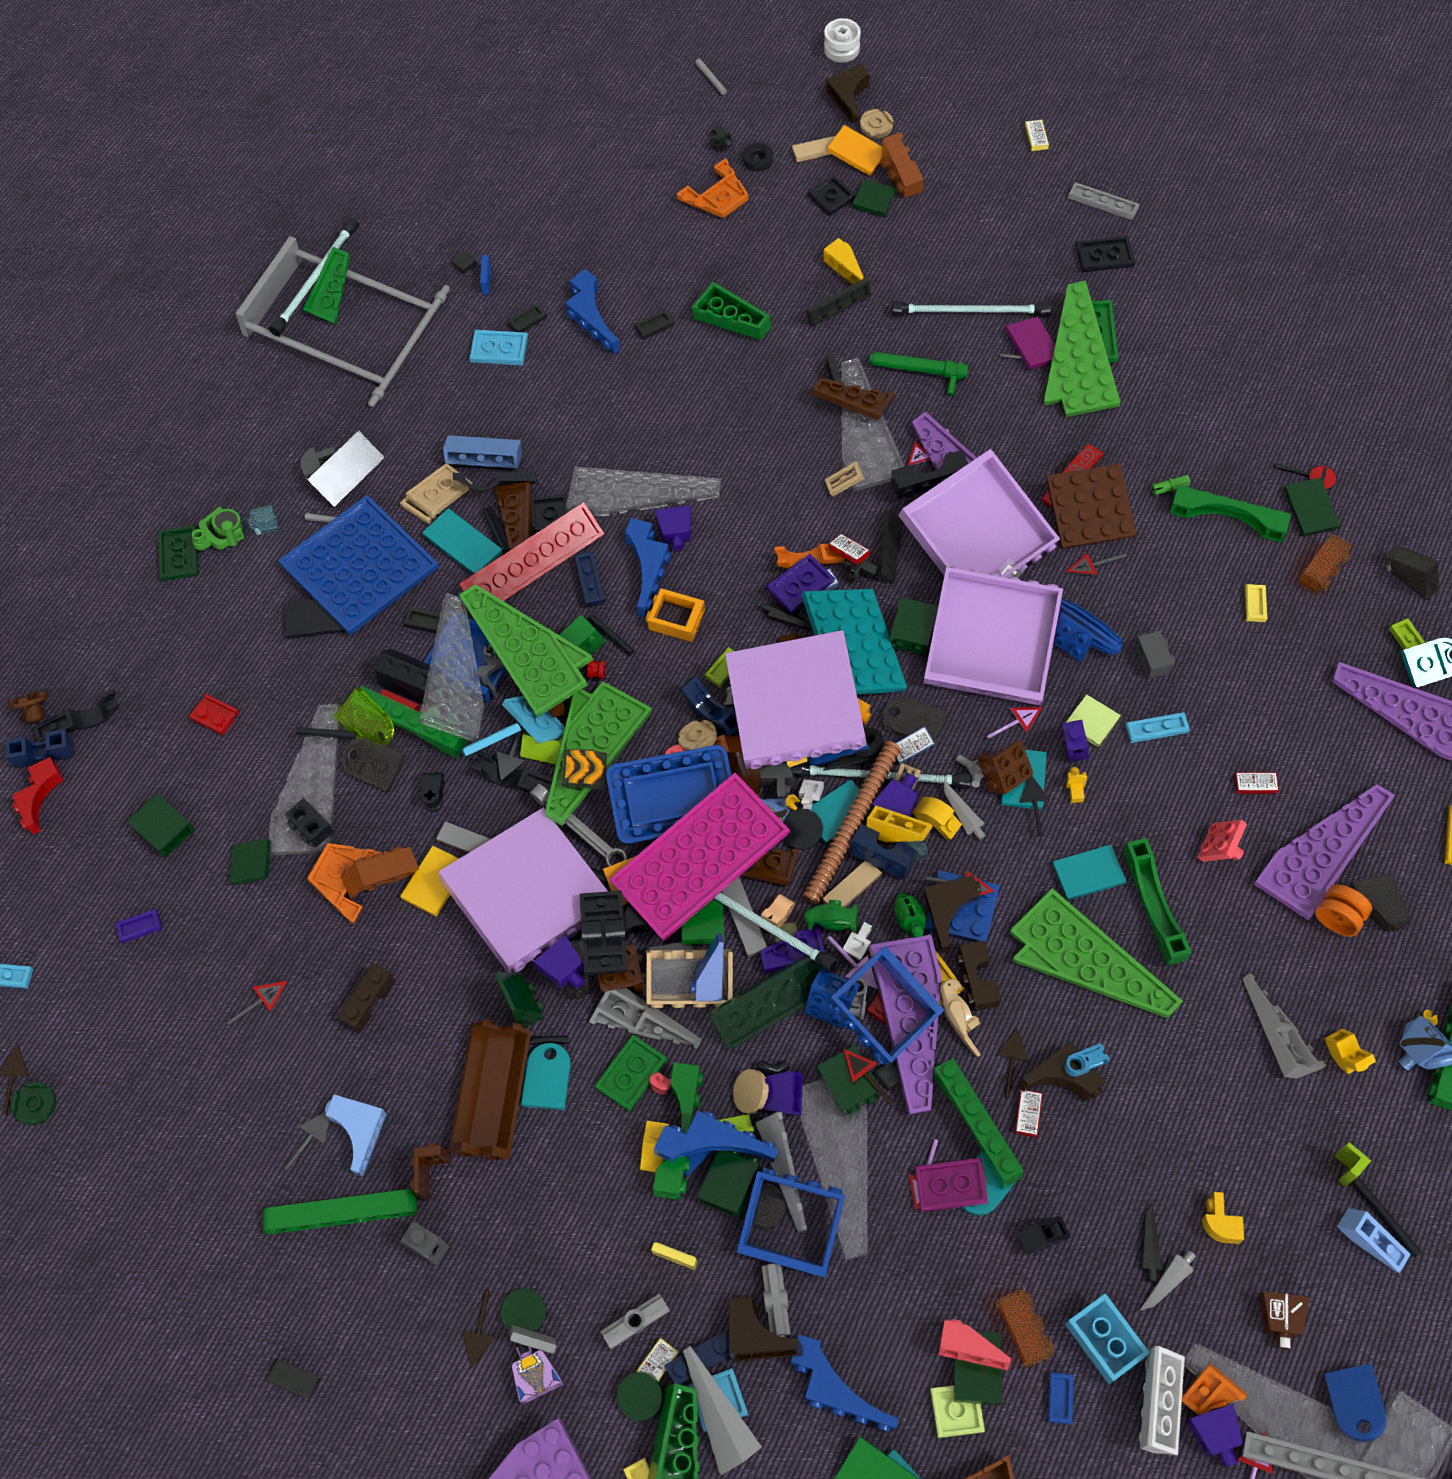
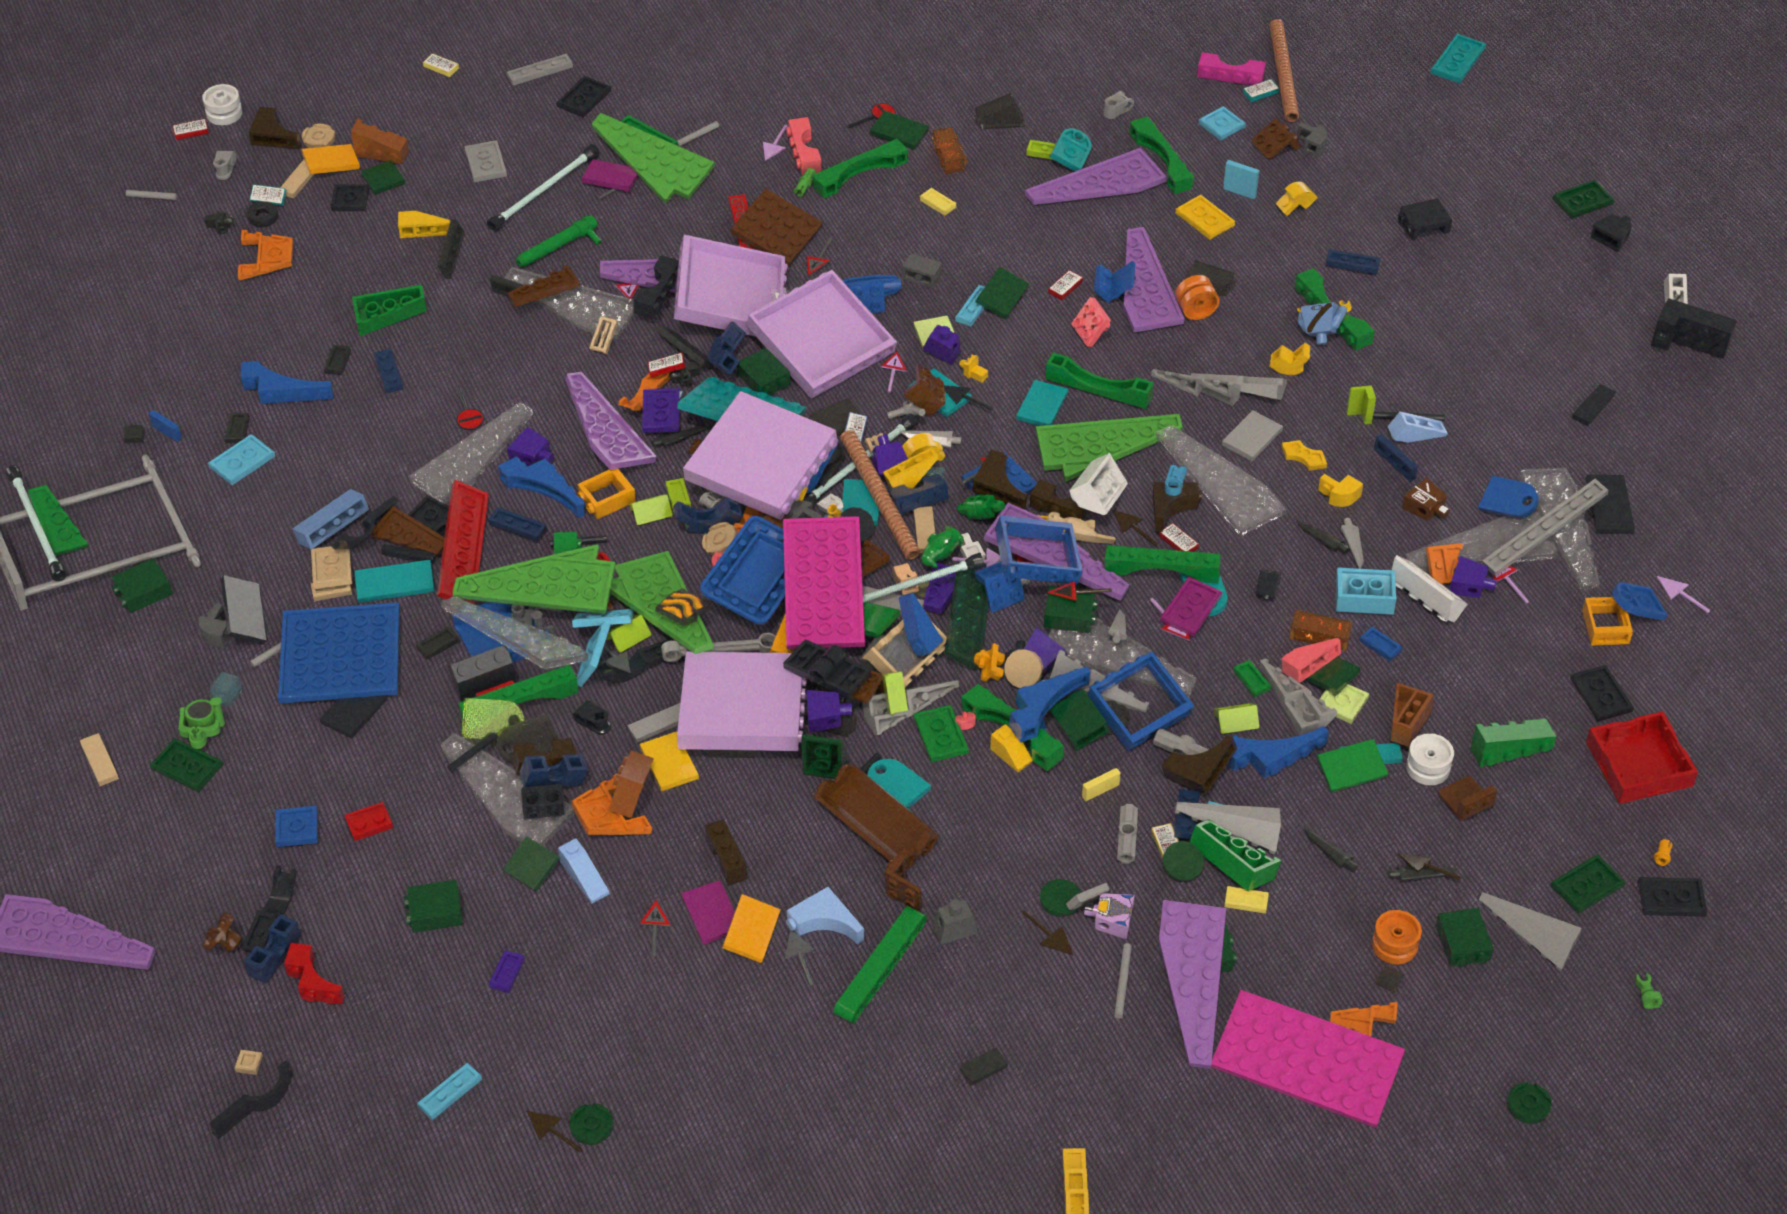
camera: 55 degrees left, 15 degrees down
none -> tan tile [80,733,119,786]
none -> dark green brick [111,558,173,613]
none -> tile [172,119,209,140]
none -> light grey piece [213,151,236,180]
none -> tile [250,184,287,206]
none -> blue plate [275,806,318,847]
none -> dark blue plate [374,349,403,393]
none -> piece [457,386,484,430]
none -> light grey tile [464,140,507,182]
none -> dark brown arch [511,738,577,776]
none -> dark blue arch [519,754,587,787]
none -> light blue slope [558,838,609,903]
none -> medium lavender wing [565,372,657,470]
none -> lime panel [629,494,673,525]
none -> light grey bar [677,121,719,147]
none -> magenta tile [681,880,735,945]
none -> dark blue arch [708,322,746,375]
none -> light orange tile [722,894,781,963]
none -> lavender piece [763,125,787,161]
none -> coral arch [786,117,821,175]
none -> lime panel [882,671,908,715]
none -> light orange hips [974,643,1005,682]
none -> dark green tile [975,267,1029,319]
none -> white slope [1069,453,1128,515]
none -> blue bracket [1094,261,1135,303]
none -> light grey bar [1108,609,1127,643]
none -> light grey bar [1114,943,1132,1019]
none -> light grey wedge [1151,369,1241,406]
none -> clear wing [1156,425,1287,536]
none -> lime panel [1214,703,1259,734]
none -> light grey tile [1222,410,1283,461]
none -> green tile [1233,660,1271,698]
none -> light grey wedge [1260,659,1337,736]
none -> yellow tile [1281,440,1327,471]
none -> dark blue plate [1374,434,1418,482]

